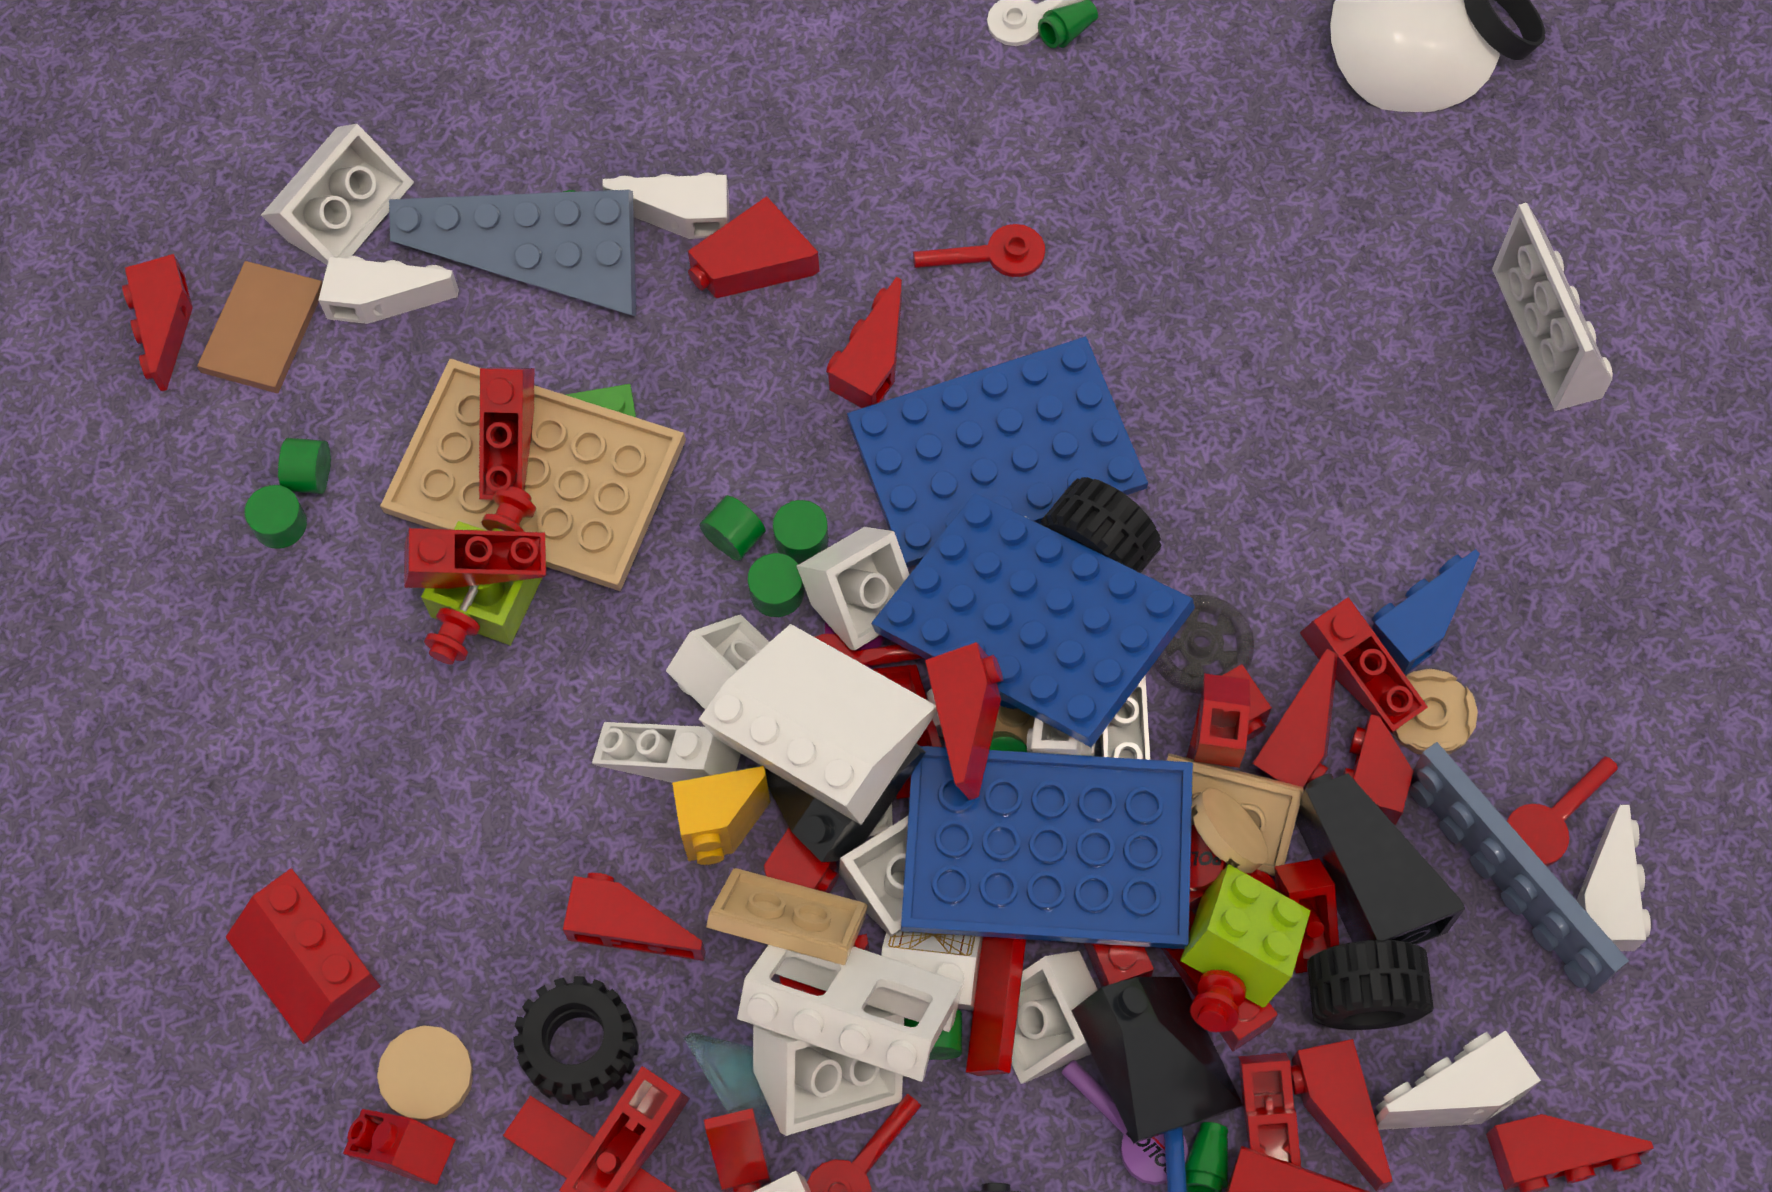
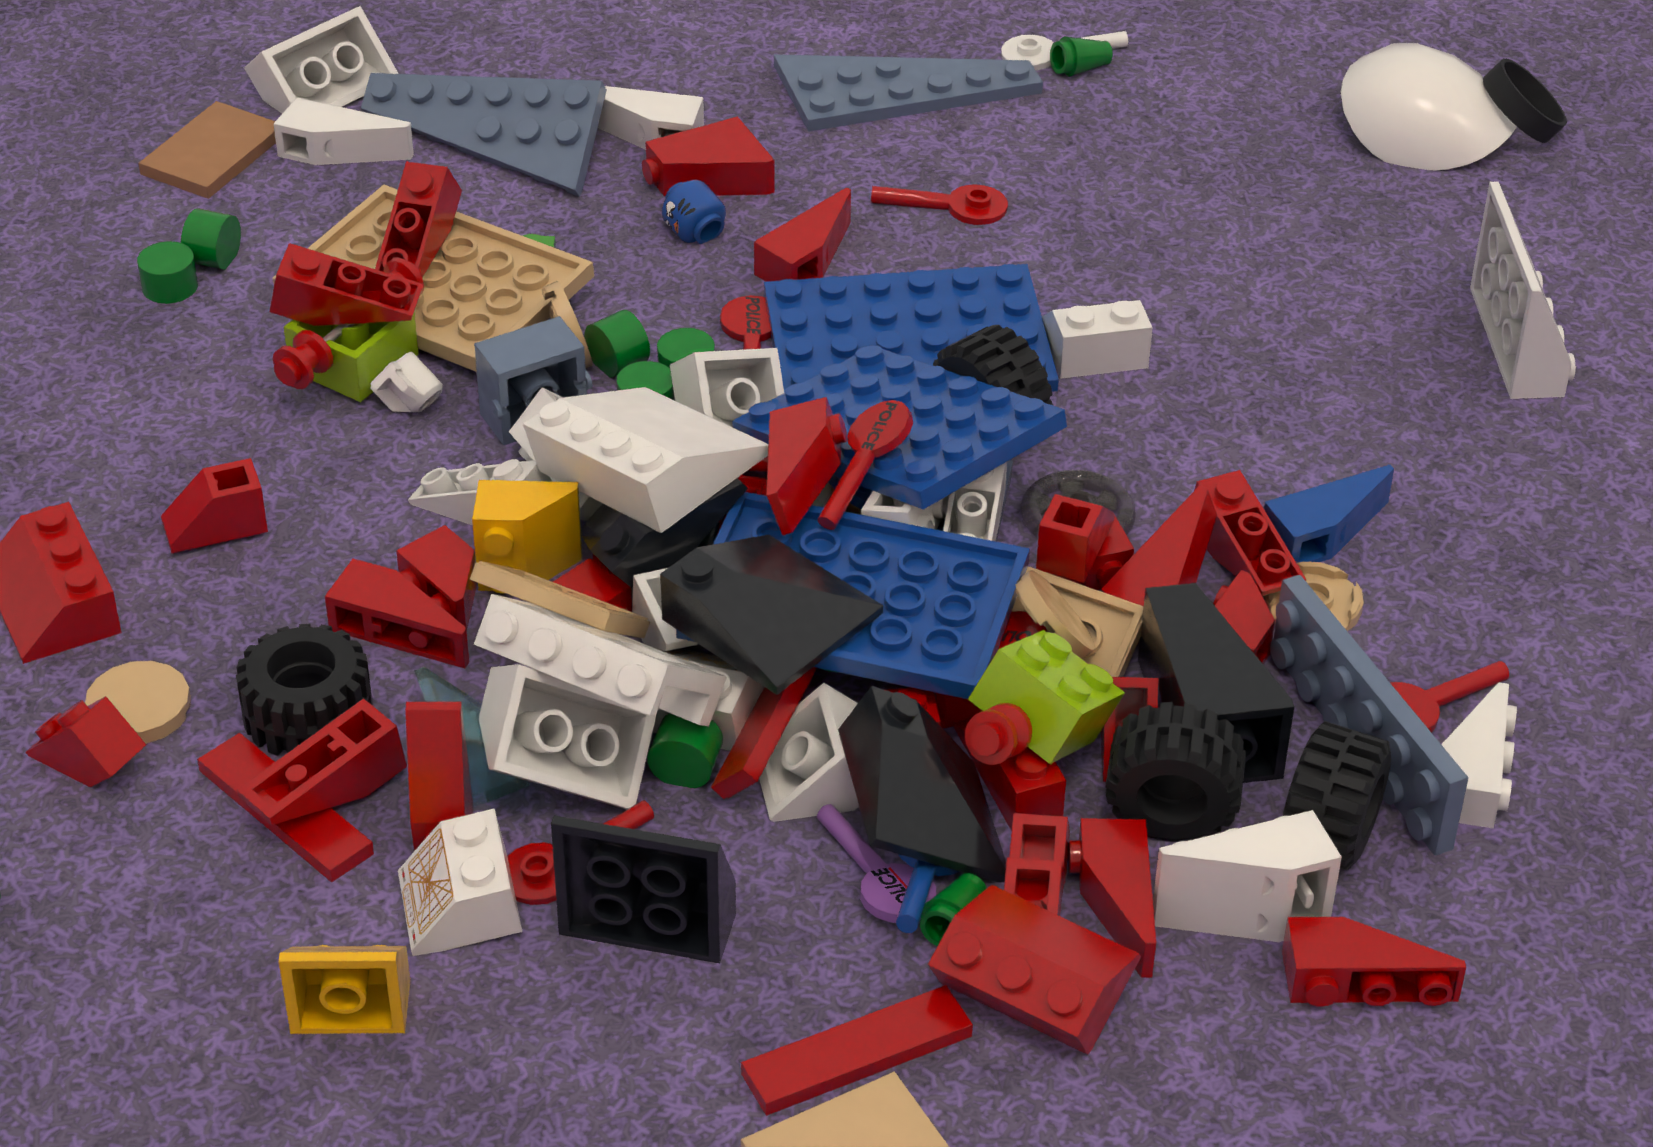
camera: 10 degrees right, 25 degrees down
red slope [122,254,193,391] -> none
none -> red slope [161,458,268,553]
none -> white piece [370,352,443,412]
none -> red slope [396,525,477,629]
none -> sand blue brick [474,316,593,446]
none -> tan tile [542,281,593,368]
none -> black slope [660,534,883,695]
none -> blue head [662,180,726,244]
none -> red piece [720,295,771,350]
none -> sand blue wing [774,54,1043,132]
none -> red piece [818,400,913,530]
none -> white slope [1042,300,1153,379]
none -> black tyre [1283,721,1391,871]

